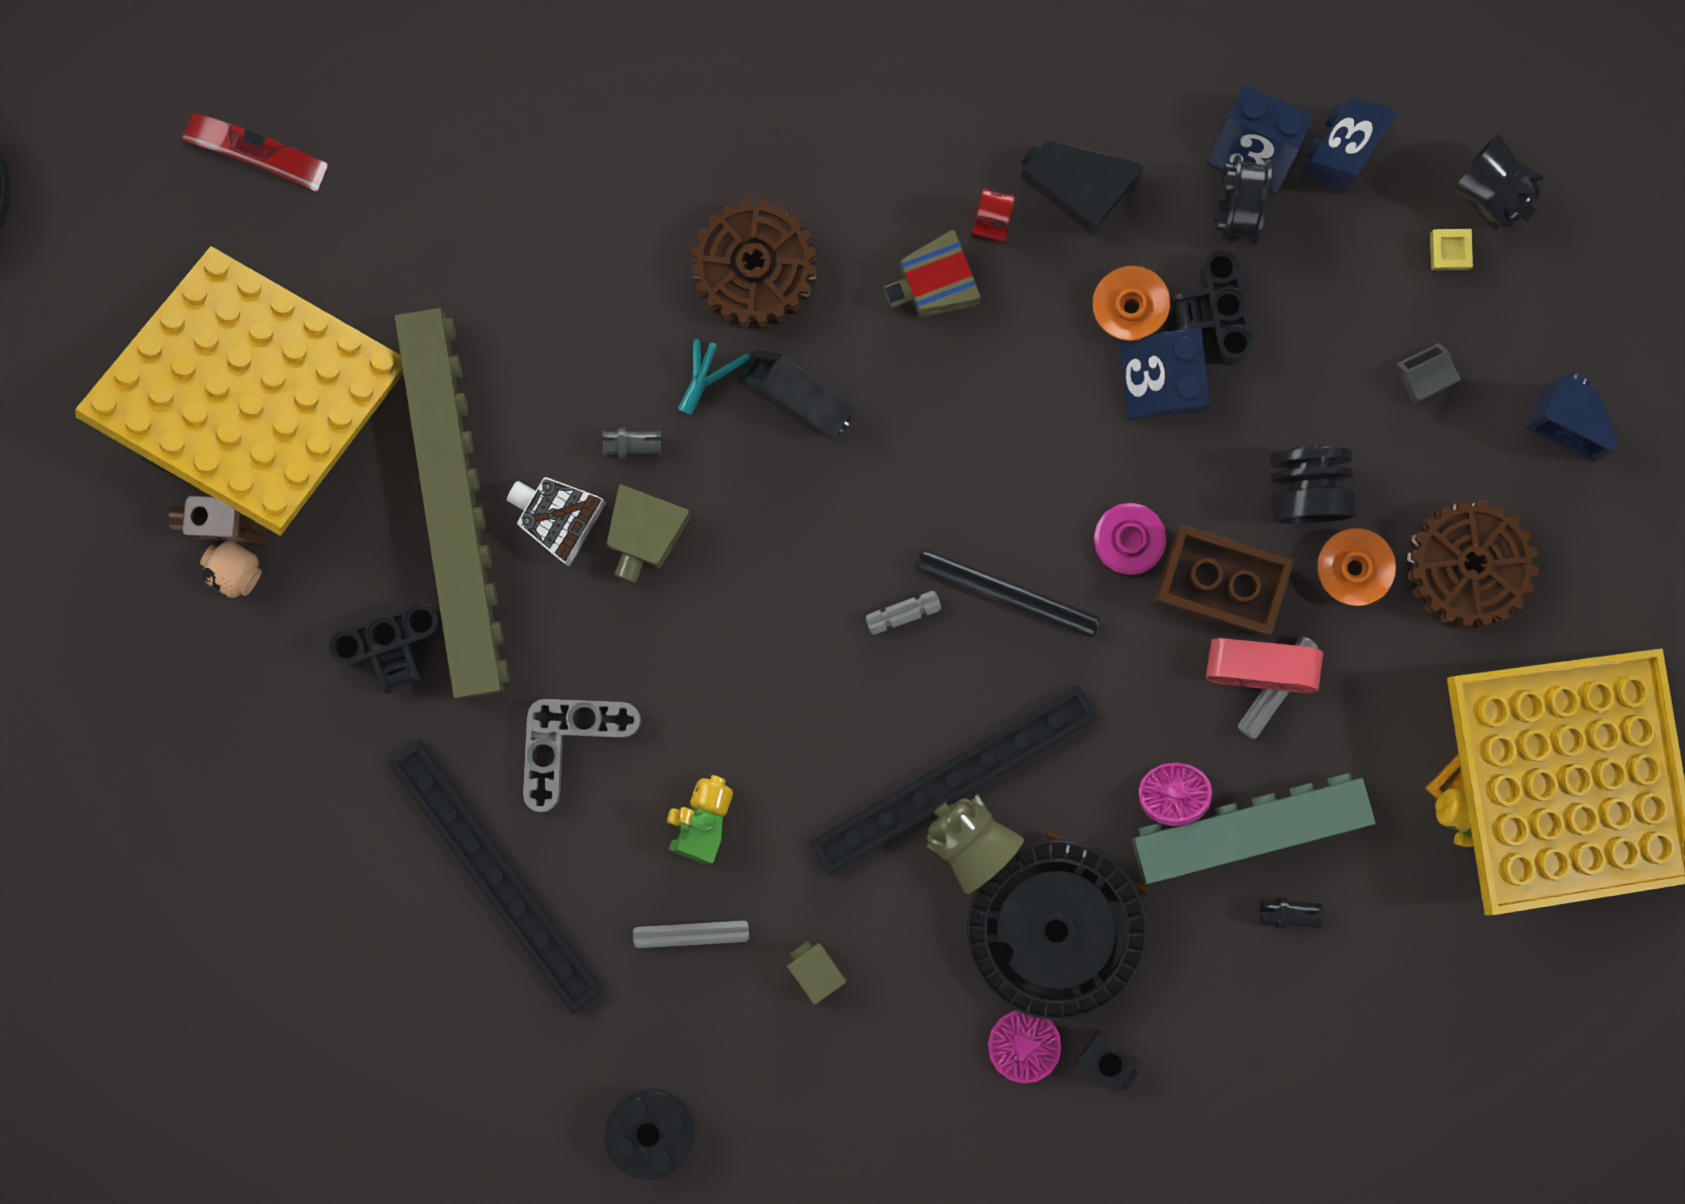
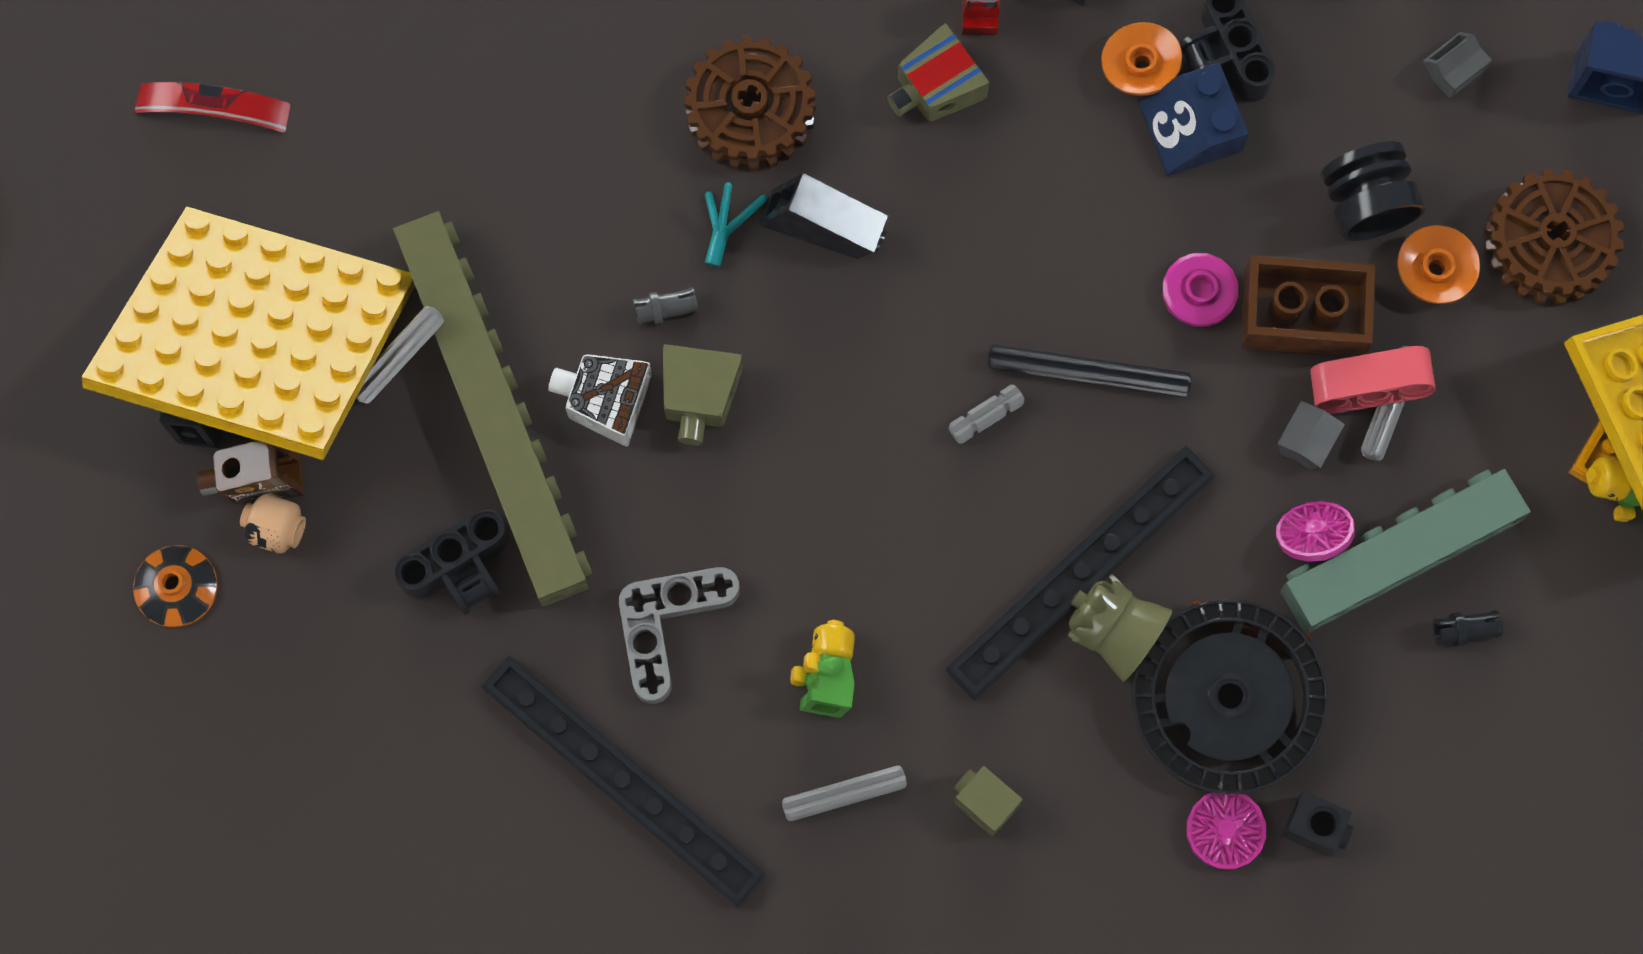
camera: 15 degrees left, 10 degrees down
none -> dish [133,545,218,628]
none -> light grey axle [356,306,444,404]
none -> dark grey piece [1277,401,1345,470]

